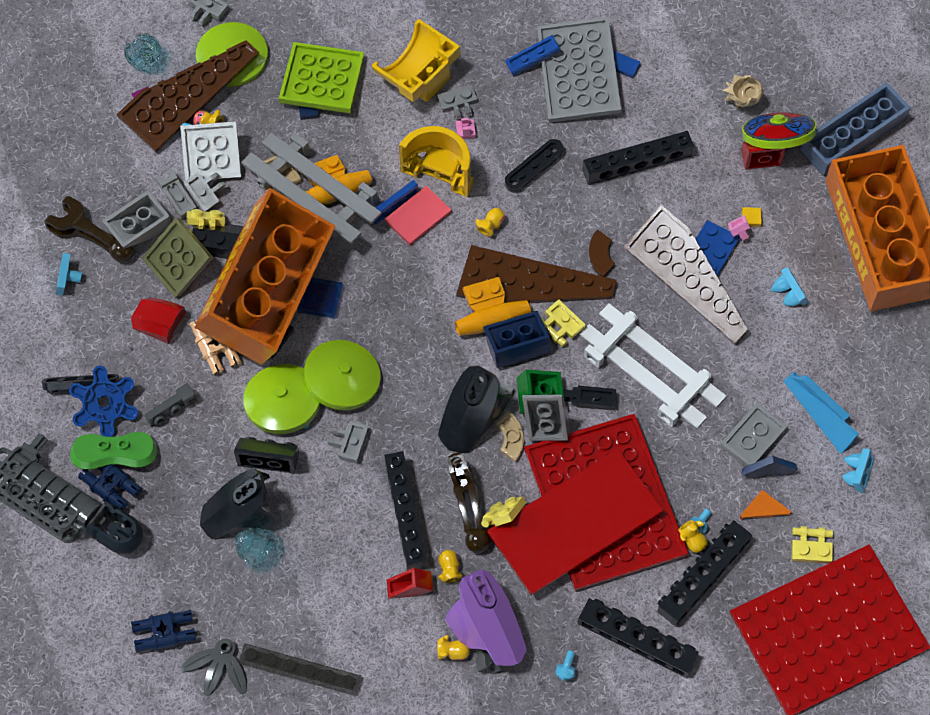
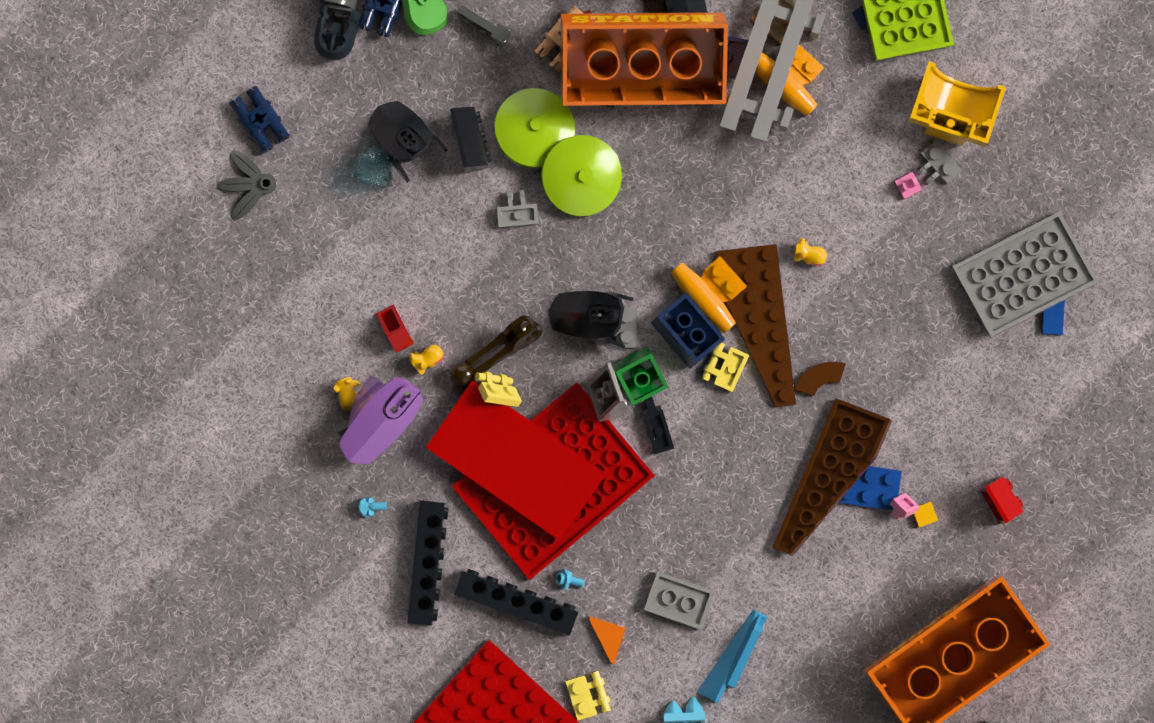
camera: 65 degrees right, 20 degrees up
clear smoke plate [238,643,361,696] -> none
clear blue tile [298,277,343,319] -> none
blue tile [374,180,418,224] -> none
black brick [384,451,427,570] -> none
coral tile [385,186,451,246] -> none
yellow piece [399,126,474,198] -> none
tan tile [497,410,524,462] -> none
blue tile [505,35,561,77] -> none
black plate [505,139,563,192] -> none
white fence [579,304,726,428] -> none
black brick [582,131,694,185] -> none
yellow animal [678,520,708,553] -> none
tan hair [723,75,764,109] -> none
dish [742,112,817,149] -> none
dark blue tile [742,456,798,479] -> none
medium azure tile [771,267,809,306] -> none
sand blue brick [800,82,911,176] -> none

